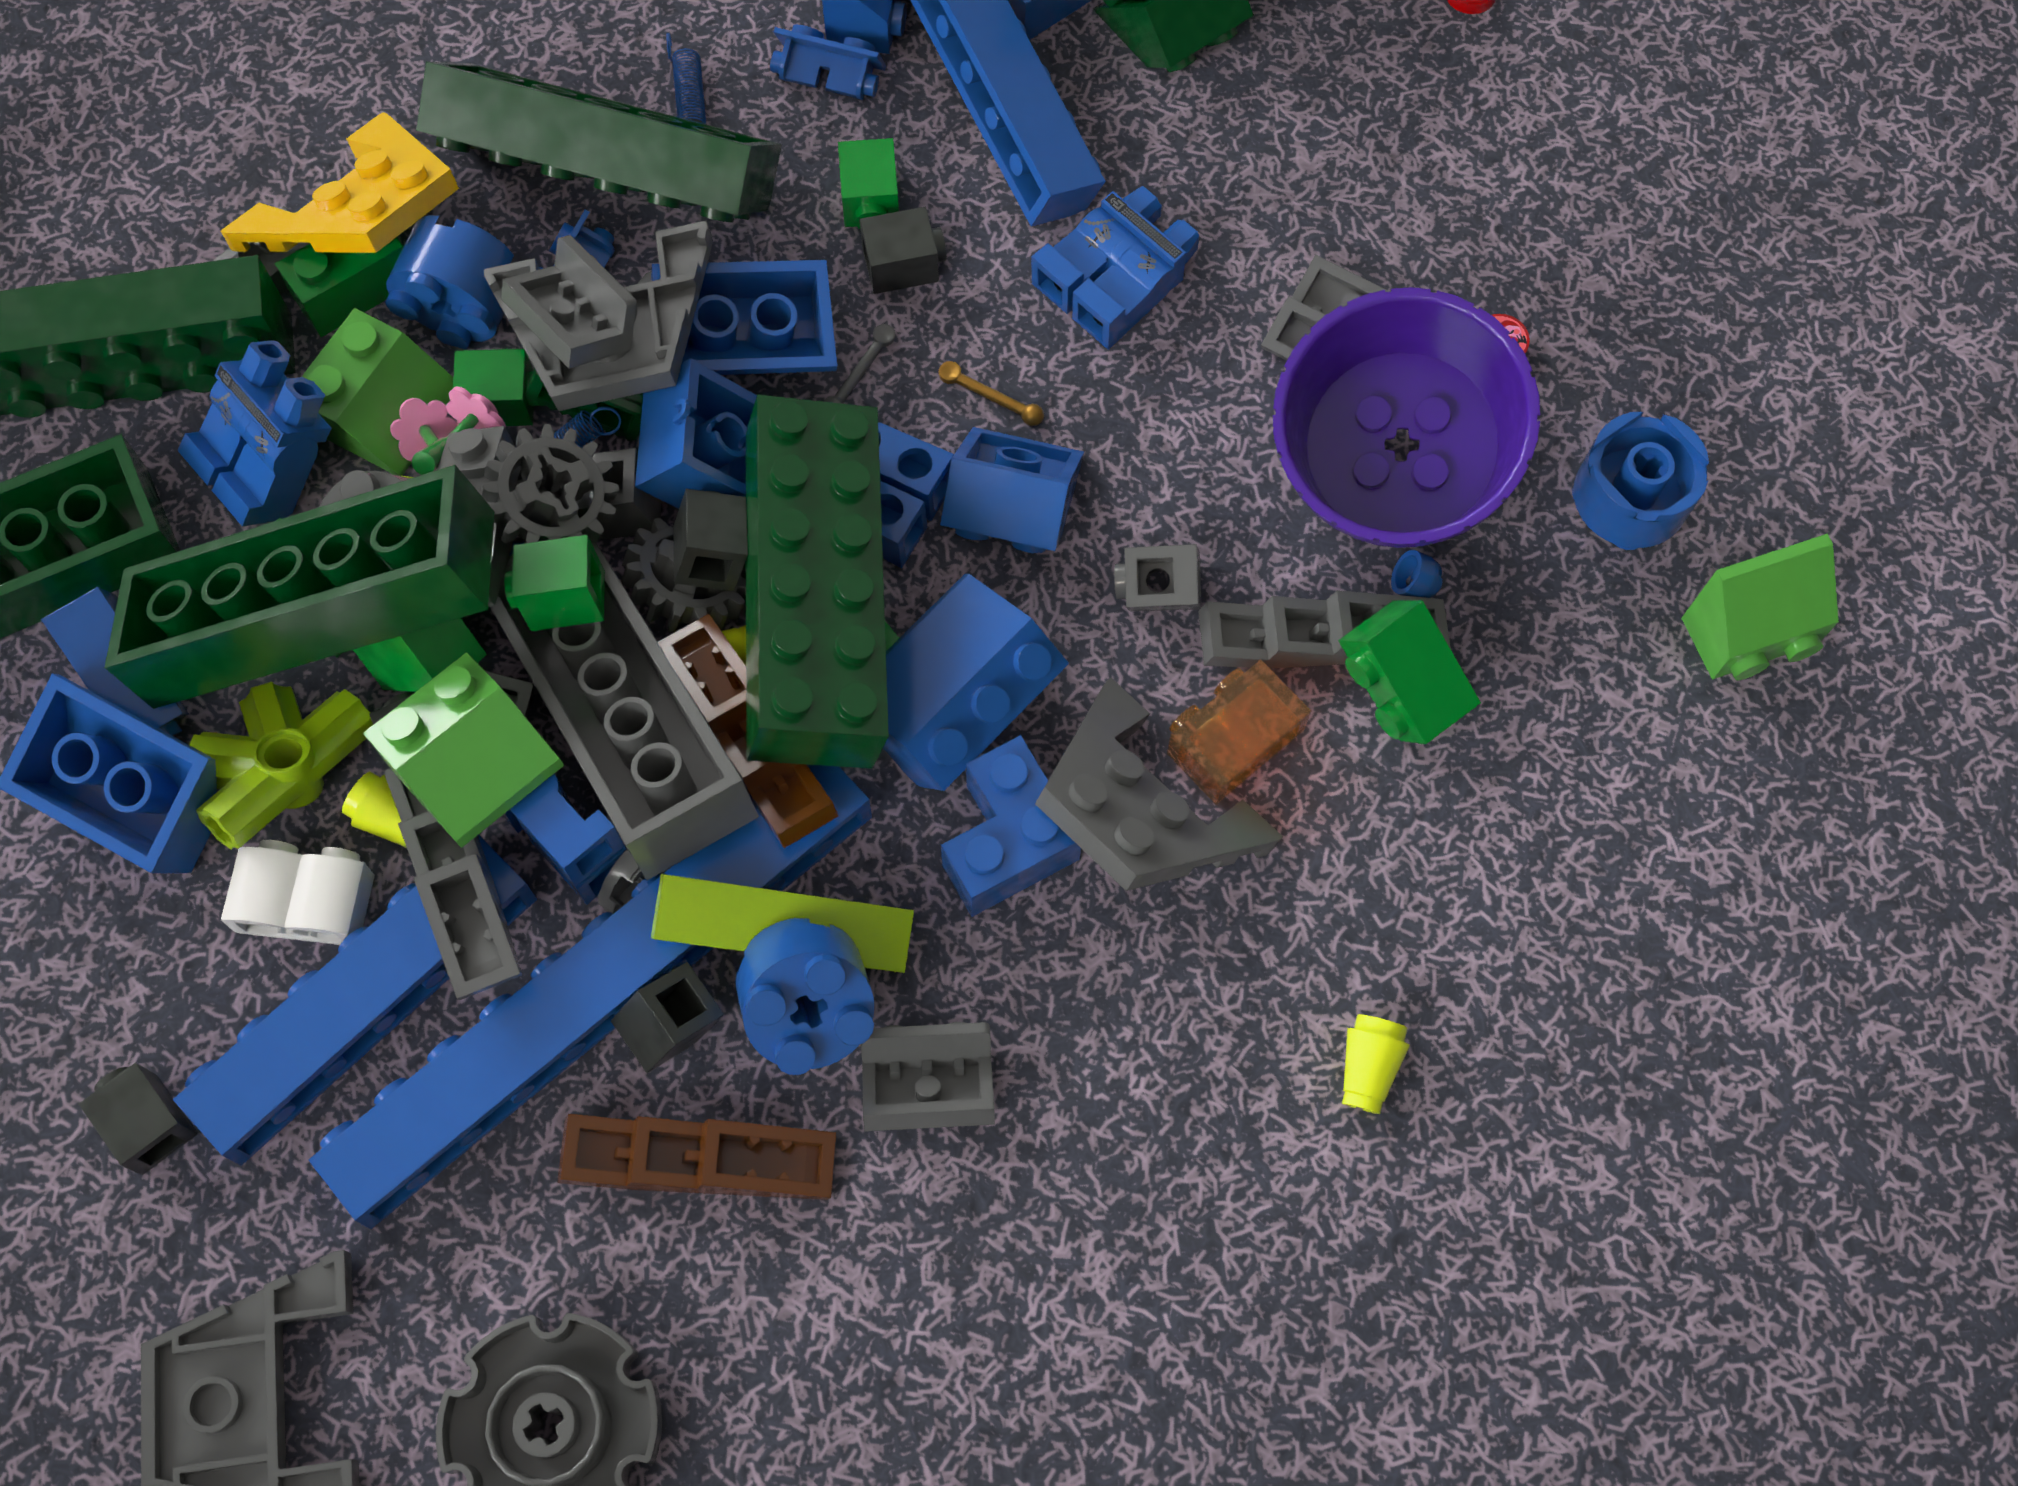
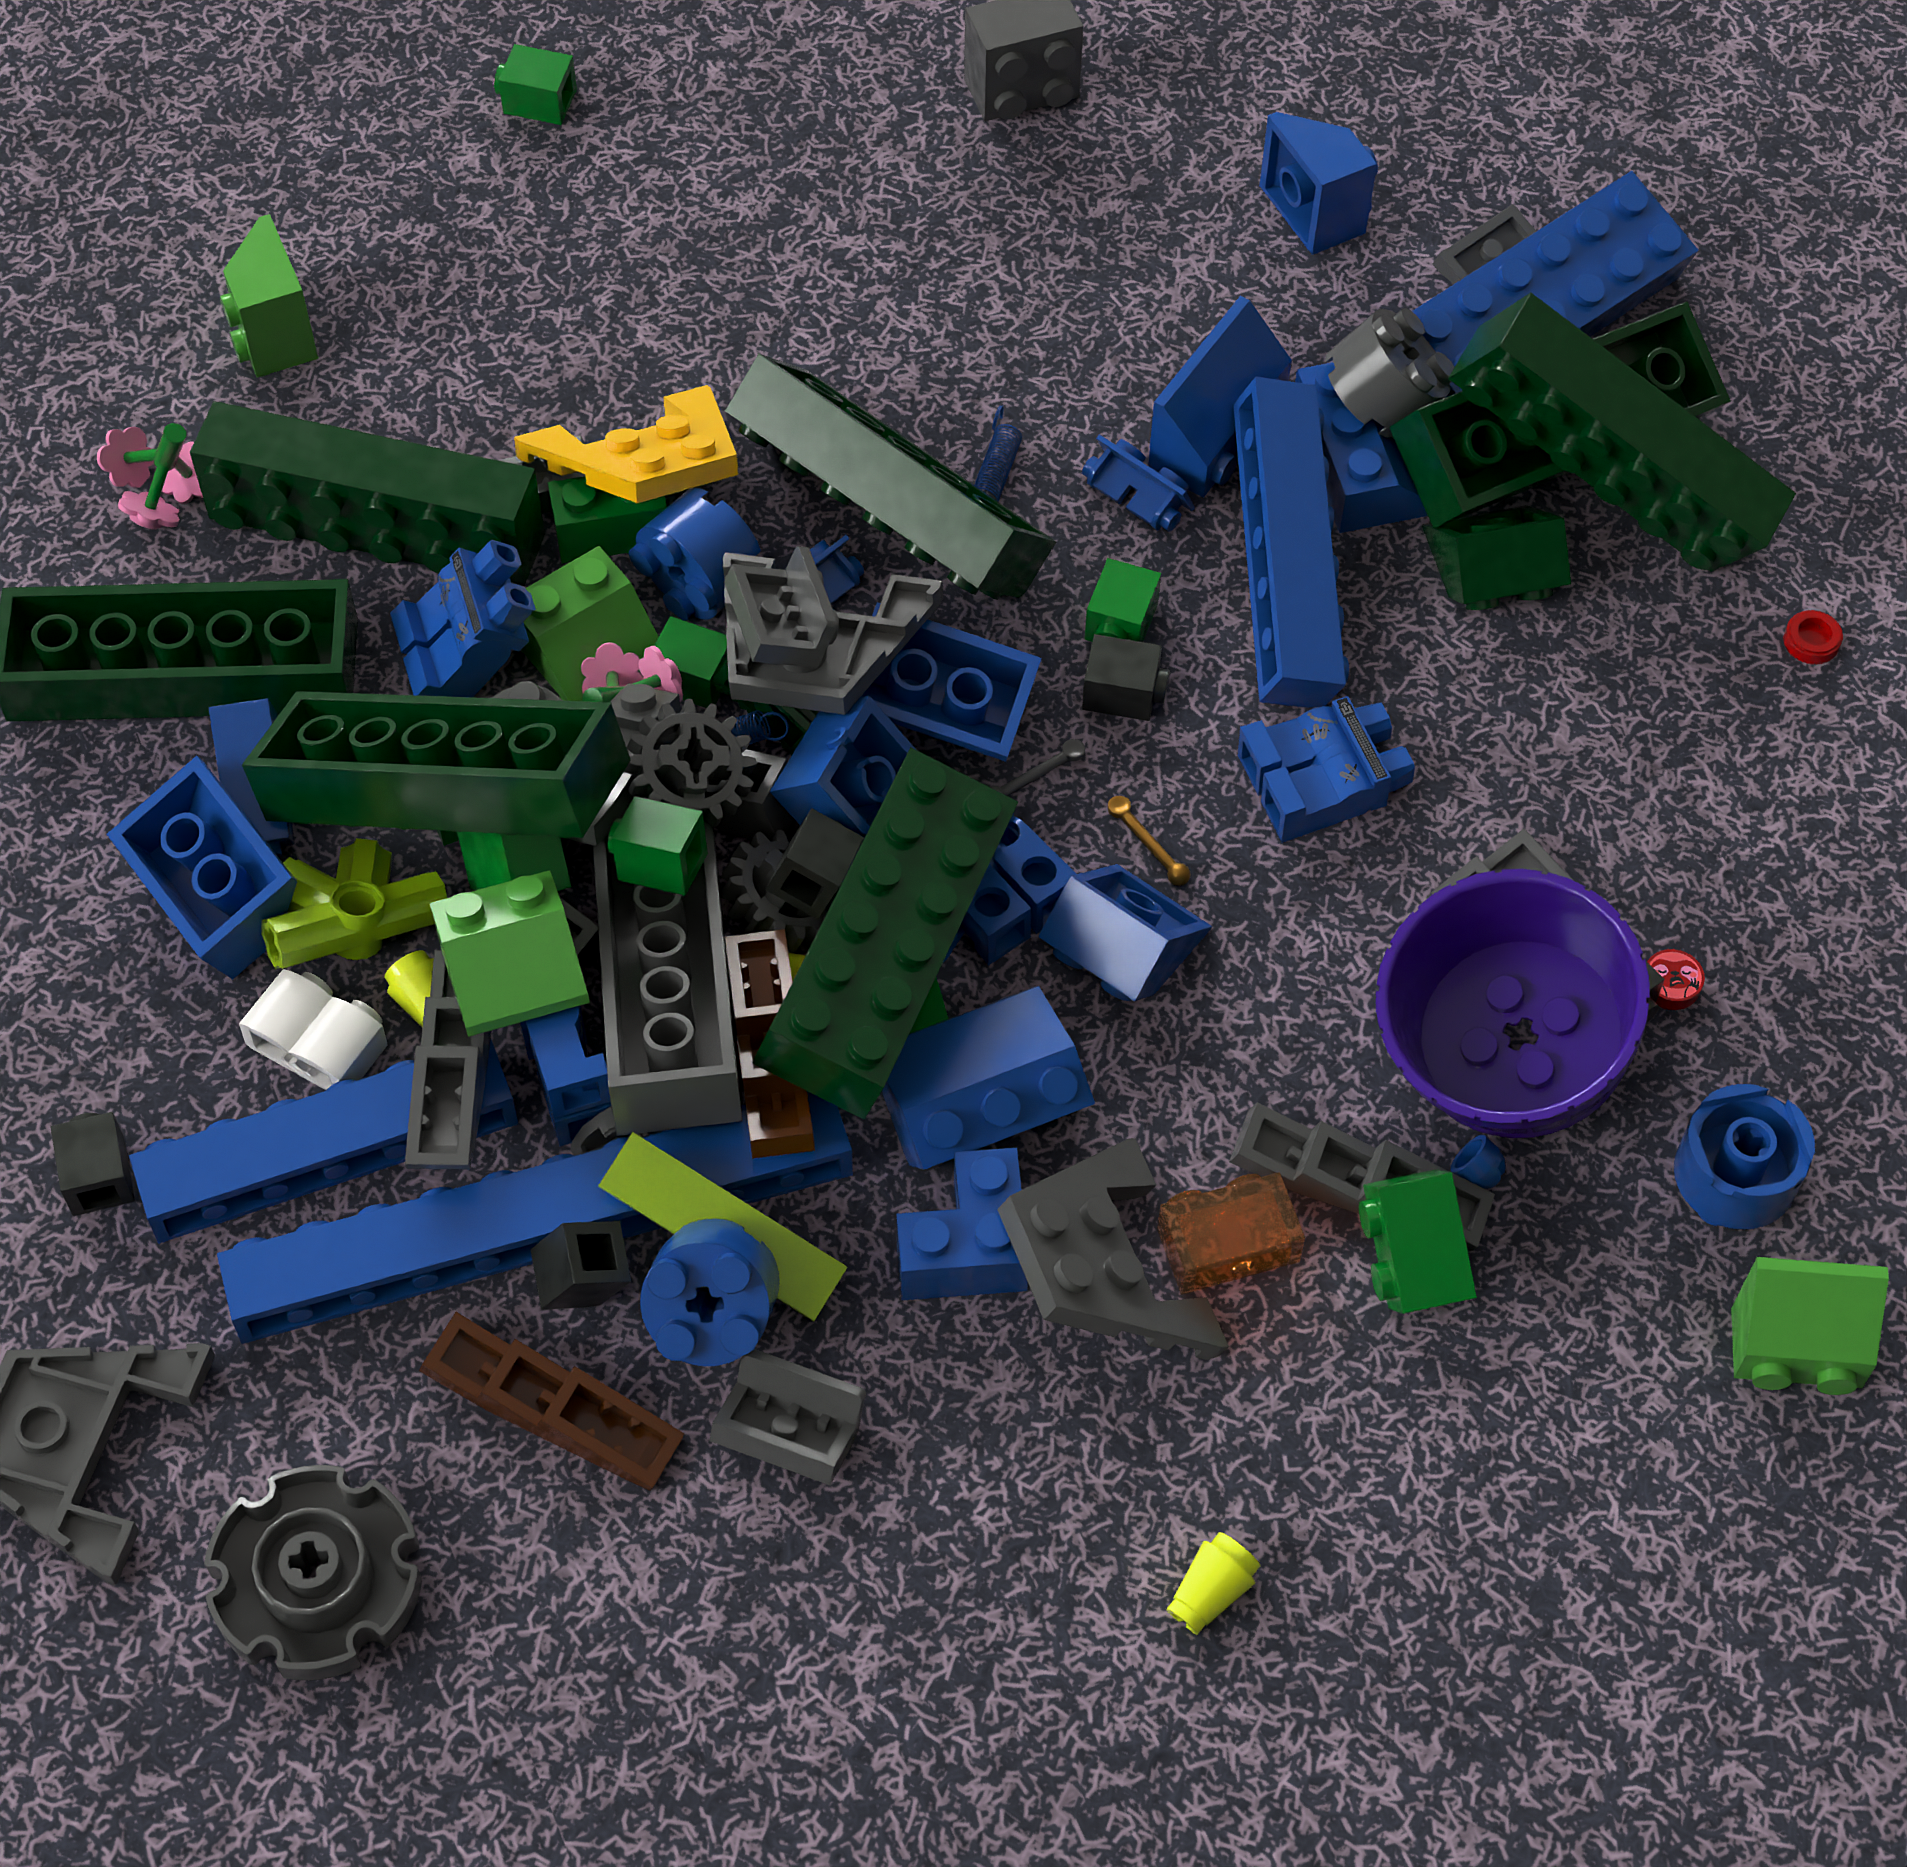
camera: 25 degrees right, 10 degrees down
dark grey brick [1114,544,1201,611] -> none

